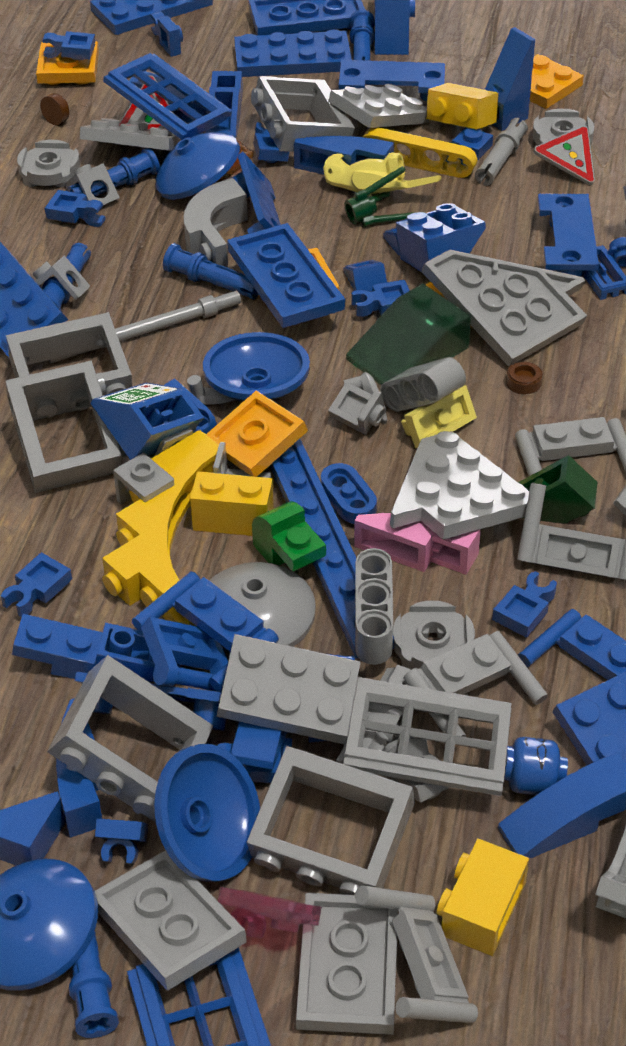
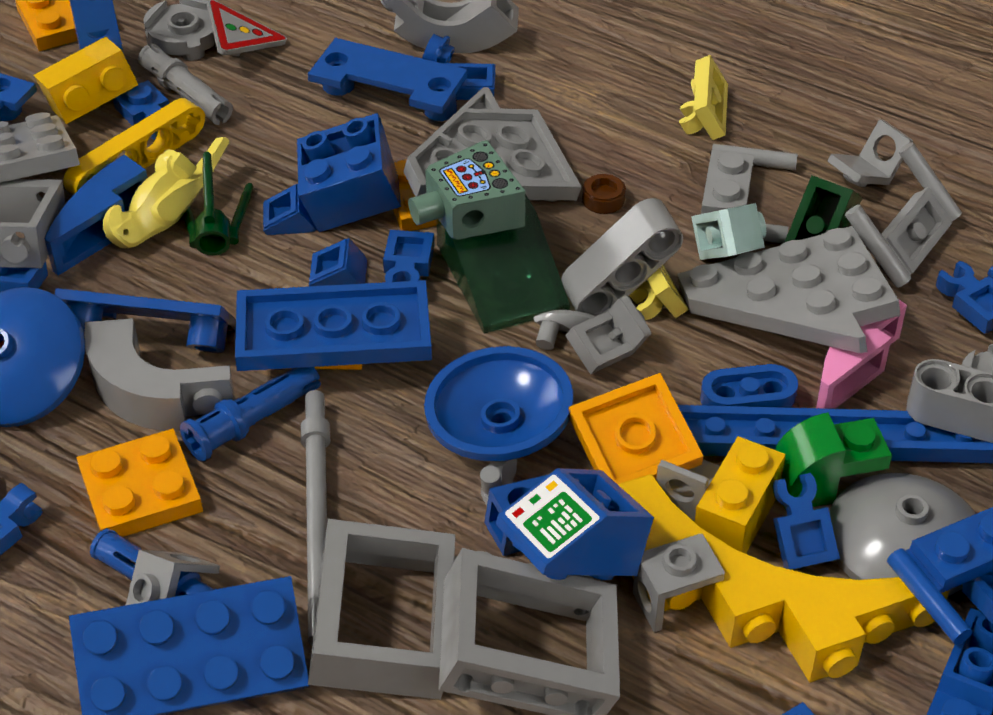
camera: 70 degrees left, 0 degrees up
none -> light orange plate [76,428,203,537]
none -> sand green torso [408,140,525,240]
none -> light aqua slope [691,203,767,260]
none -> blue plate [773,473,840,570]

